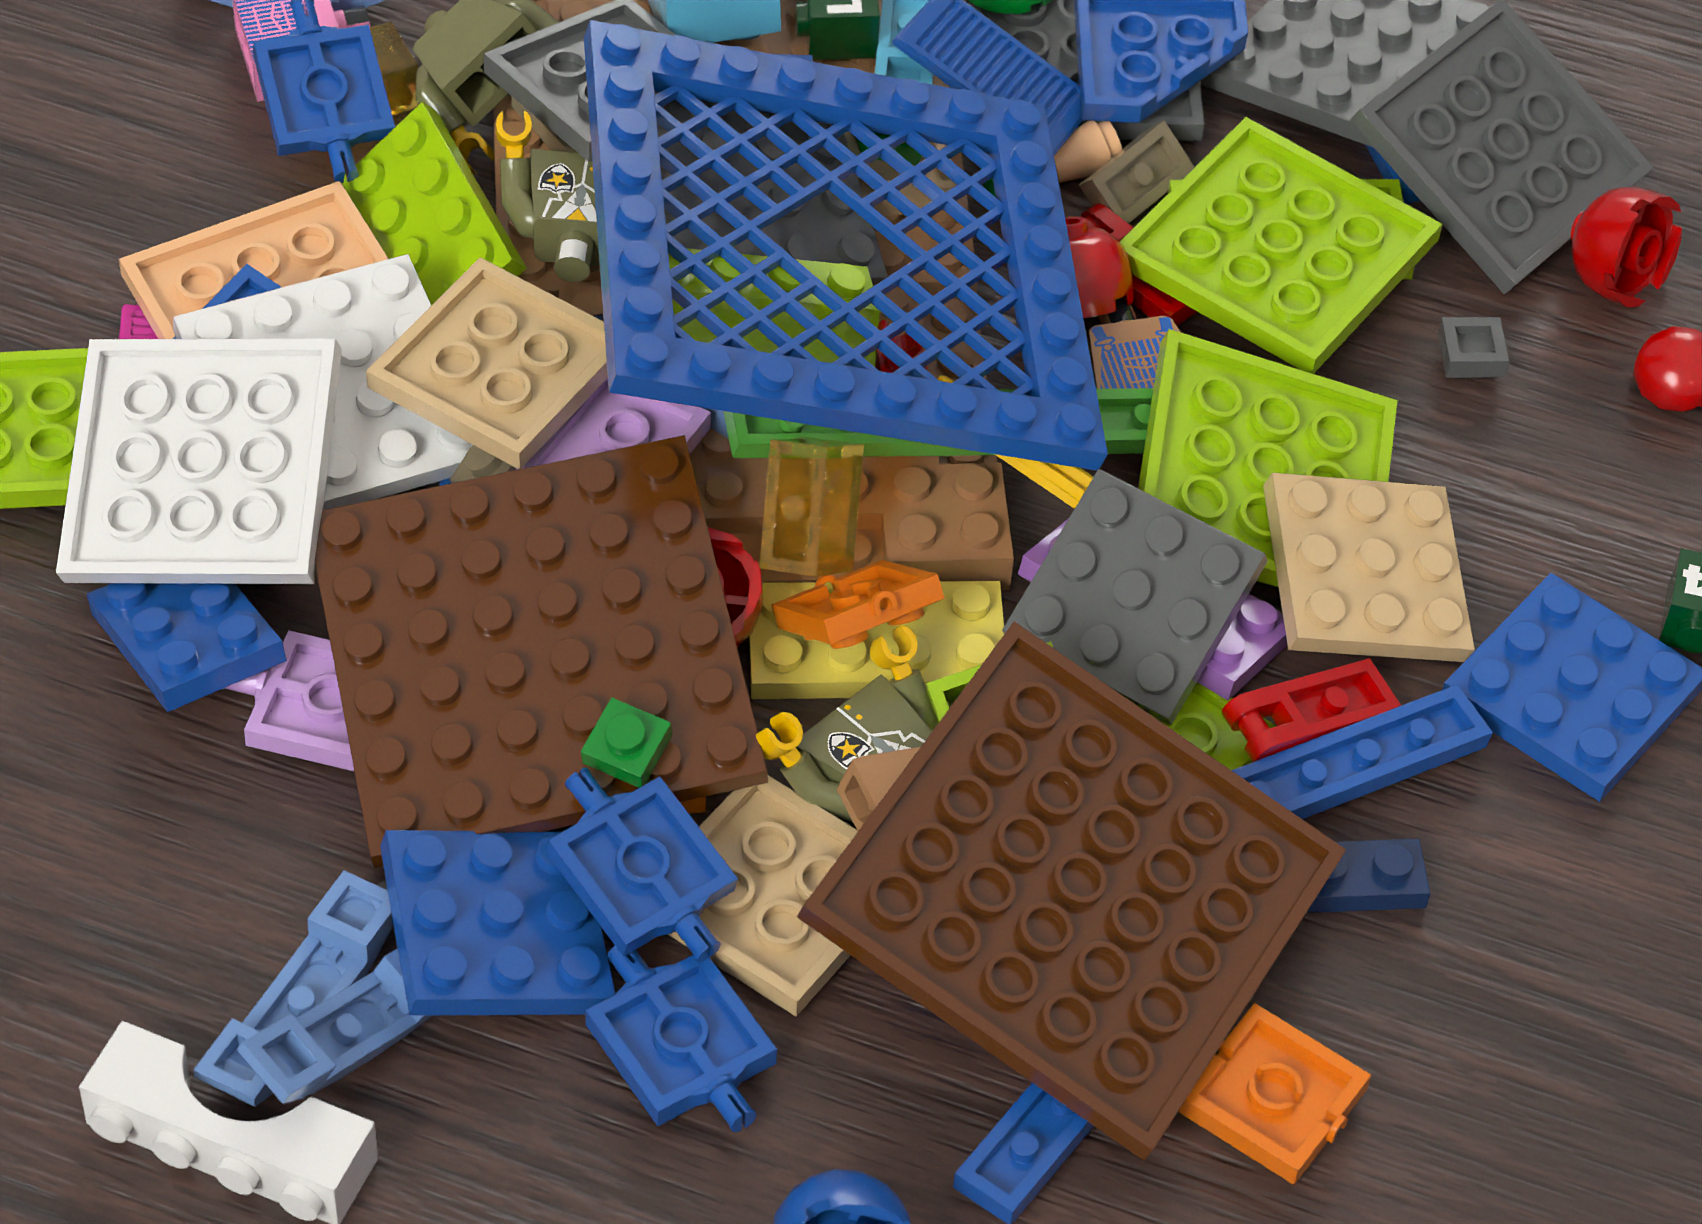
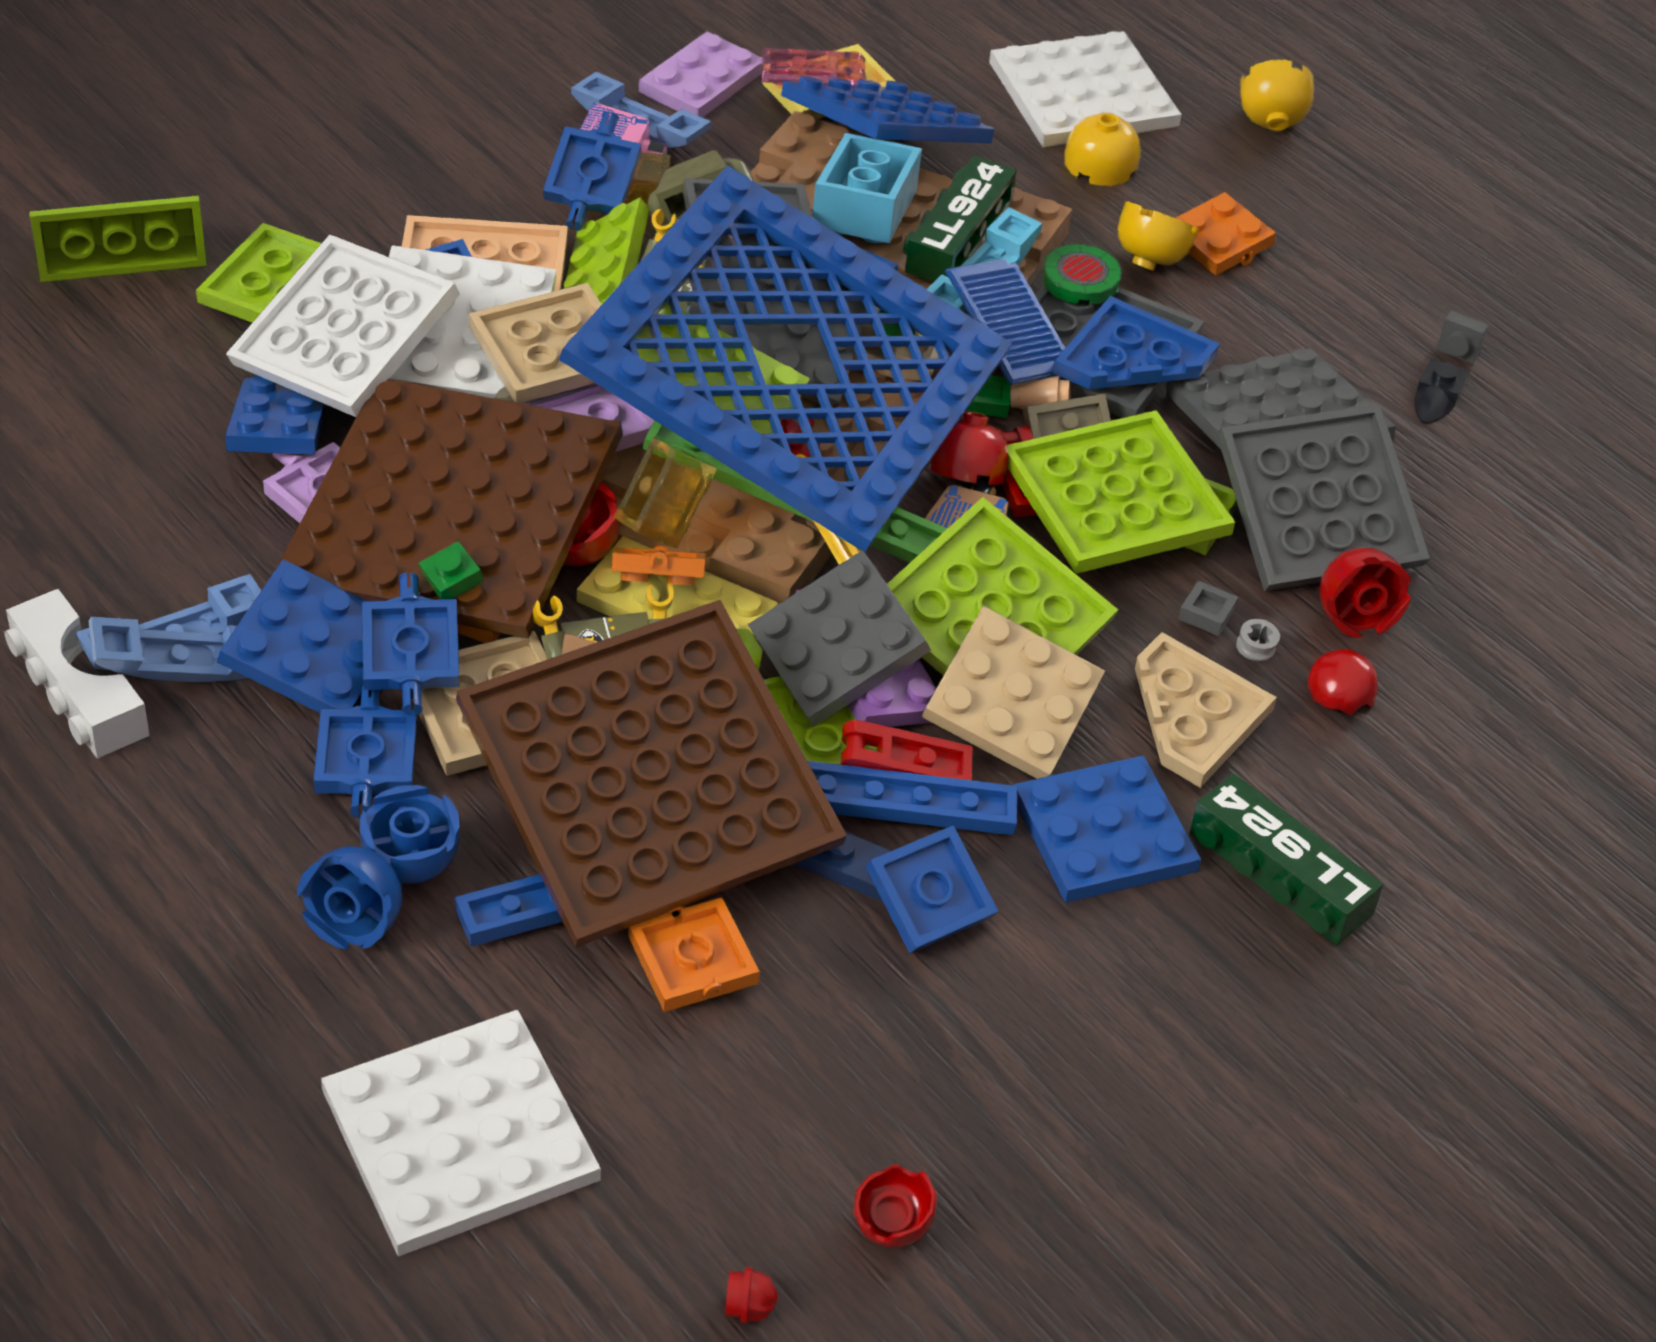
camera: 30 degrees right, 5 degrees down
none -> blue cylinder [360,785,460,885]
none -> blue plate [865,825,999,954]
none -> tan plate [1135,632,1277,788]
none -> light grey bush [1236,619,1280,661]

